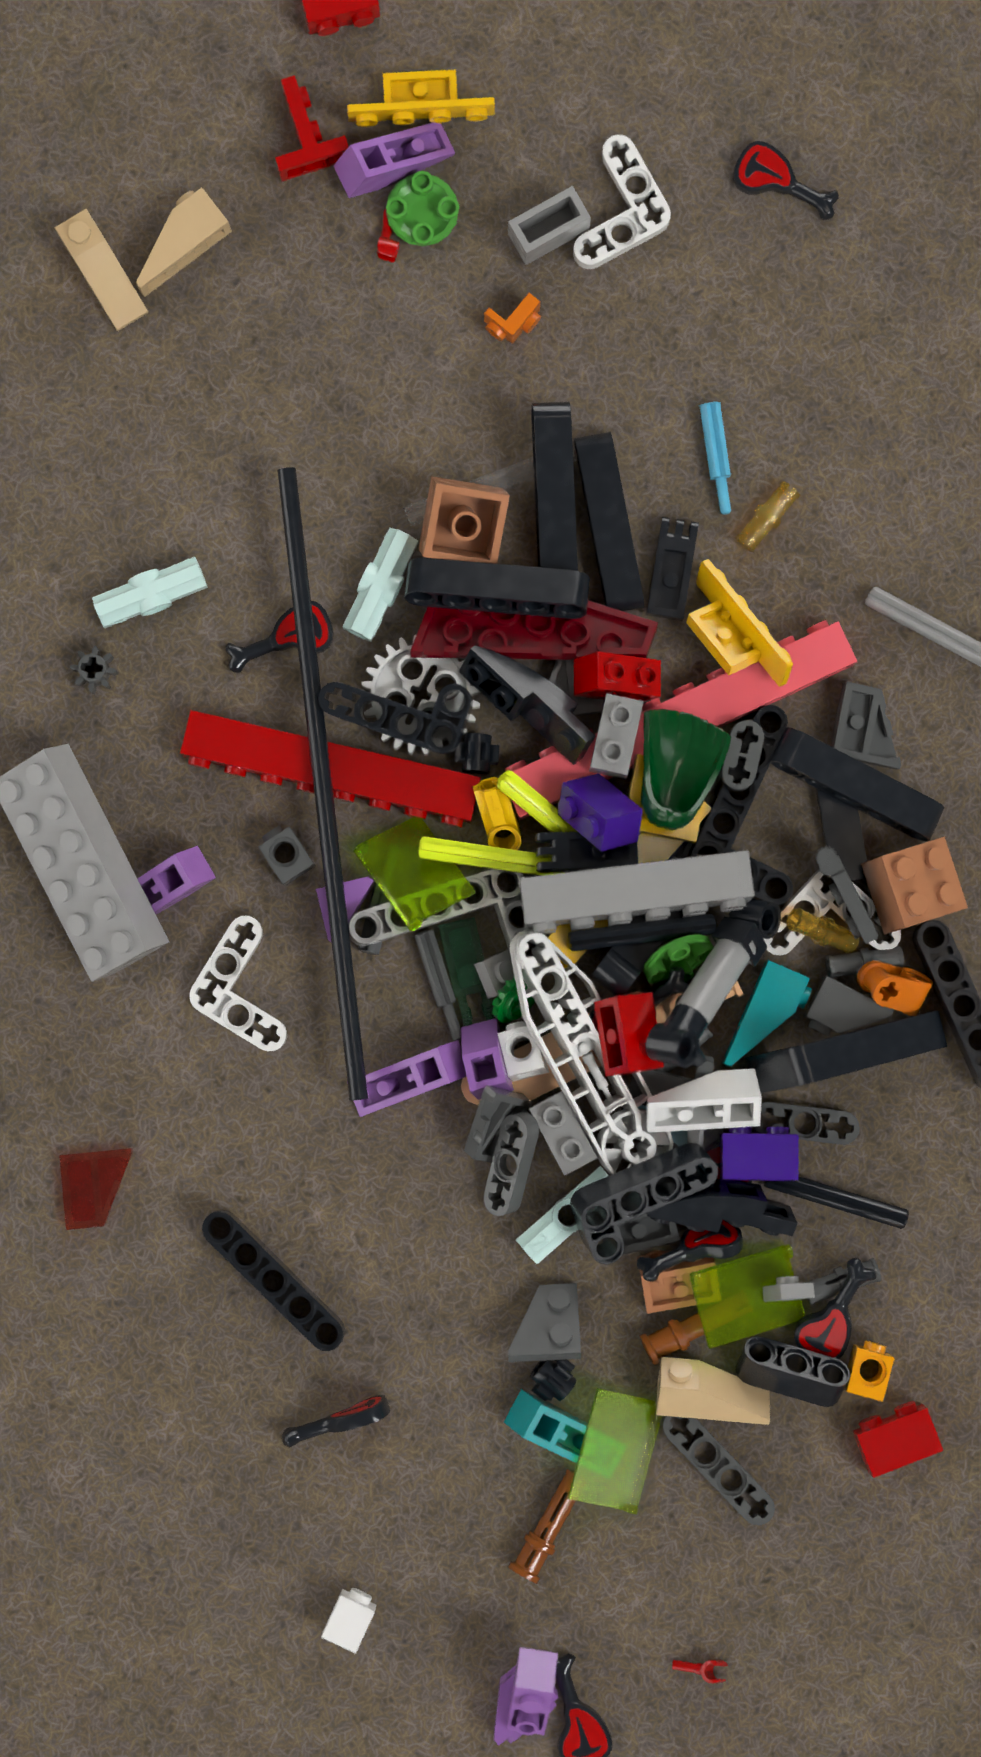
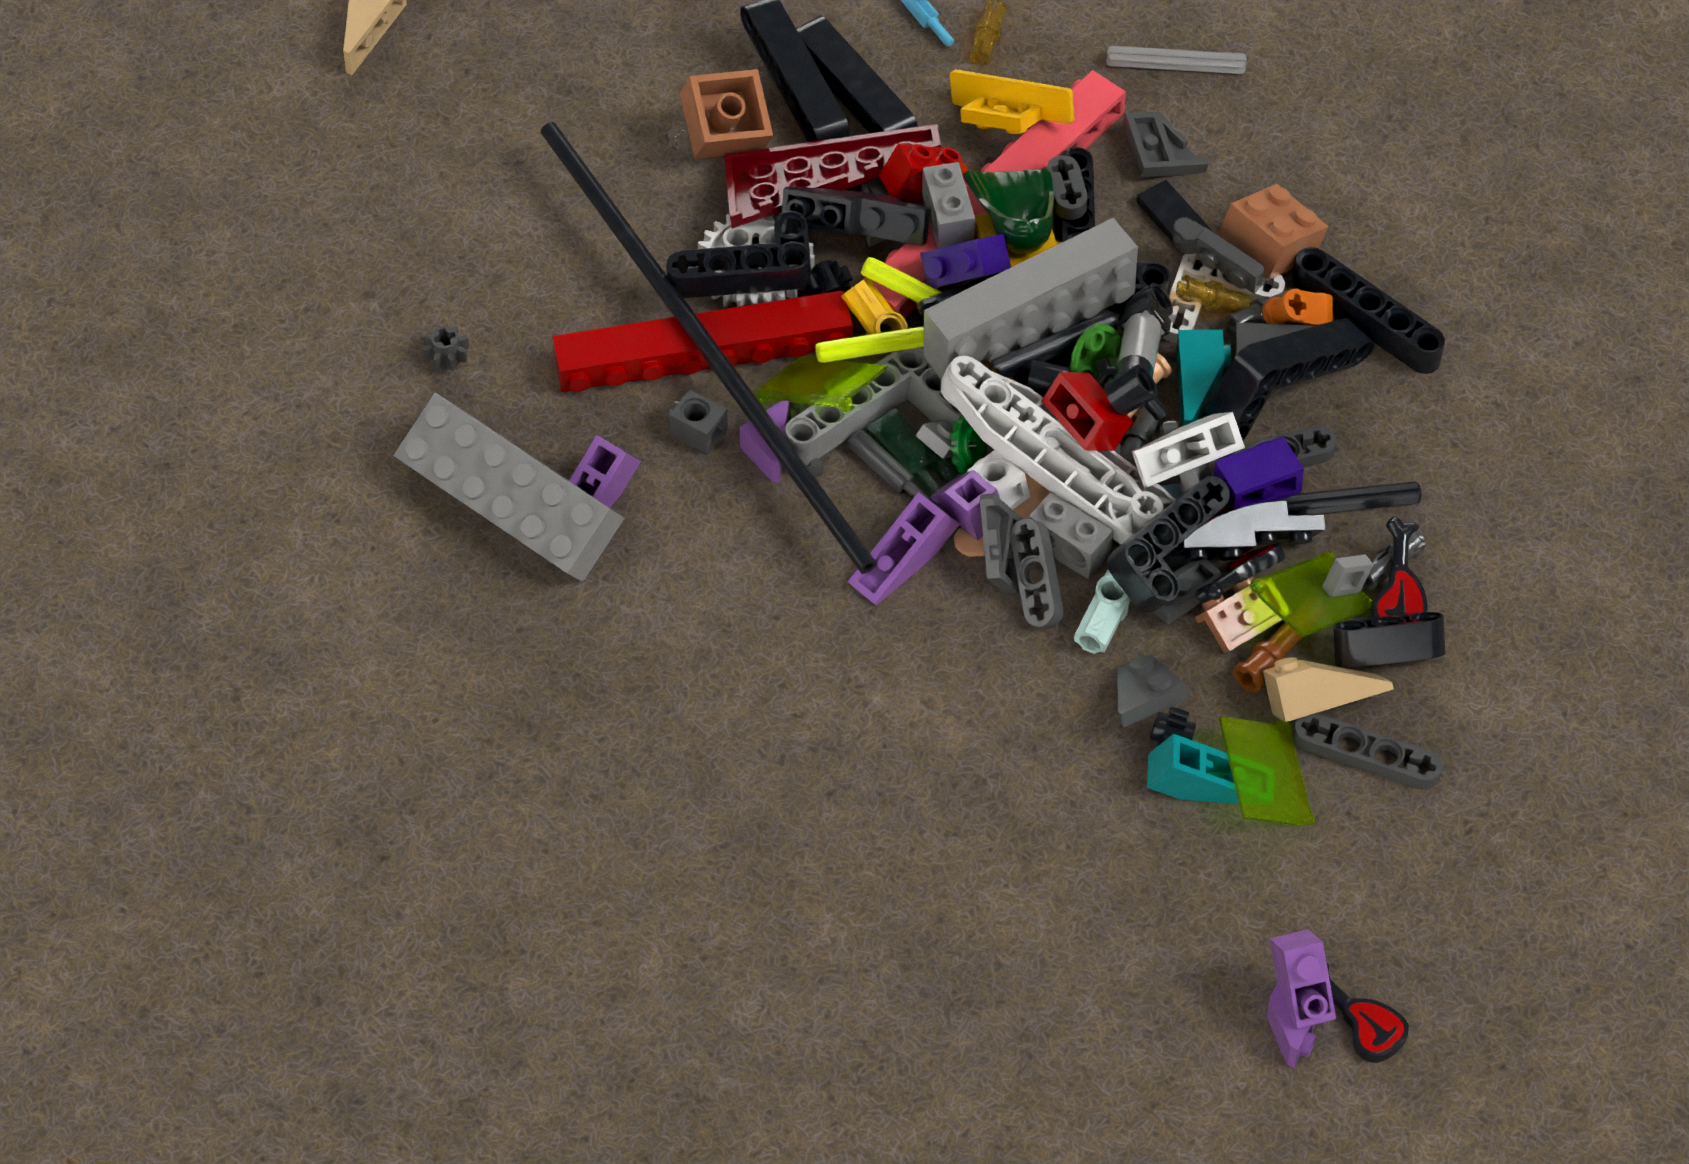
camera: 25 degrees left, 30 degrees down
tan slope [55,209,149,331] -> none
clear red wing [59,1148,133,1230] -> none
light aqua piece [92,557,208,628] -> none
white beam [189,916,287,1051] -> none
black beam [202,1209,345,1351] -> none
black piece [225,600,334,673] -> none
black piece [282,1395,390,1448] -> none
white brick [321,1588,376,1653] -> none
light aqua piece [342,527,418,642] -> none
black beam [404,558,590,619] -> none
dark orange pin [508,1469,588,1584] -> none
black hinge [646,516,699,621] -> none
red hand [672,1660,728,1683] -> none
black beam [770,727,945,842] -> none
light orange brick [844,1340,894,1402] -> none
red brick [853,1401,944,1478] -> none

